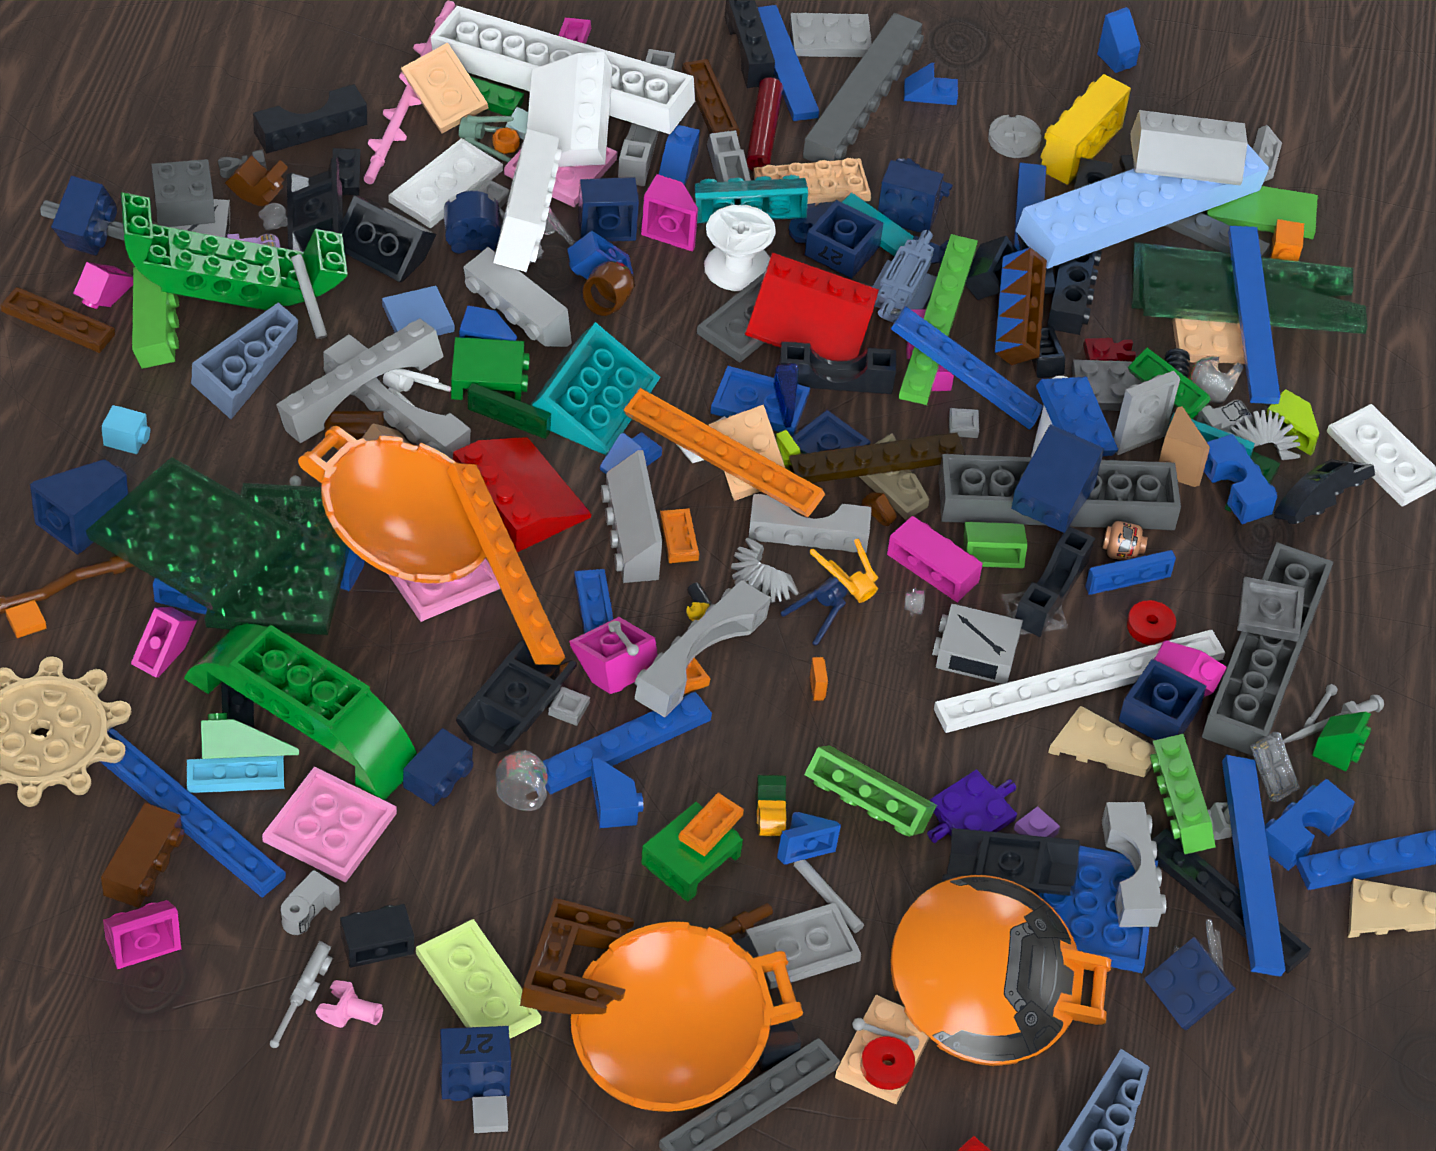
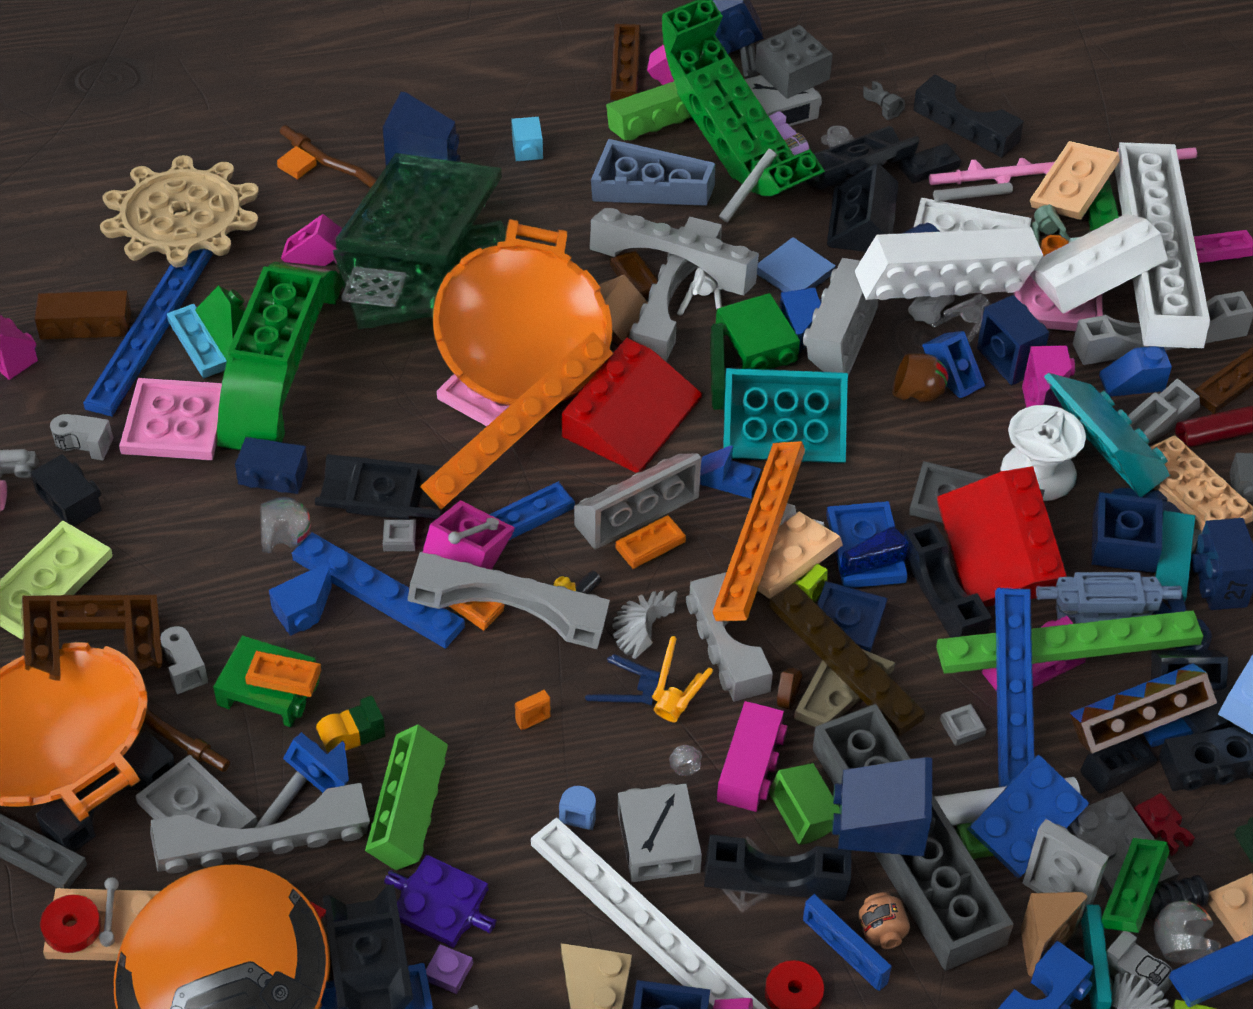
camera: 70 degrees right, 0 degrees up
reddish brown brick [225,155,288,206] -> none
none -> light grey arch [150,783,370,874]
none -> light grey leg [160,626,208,695]
none -> clear window [342,267,406,307]
none -> medium blue brick [559,786,596,830]
none -> light grey bar [933,182,1013,202]

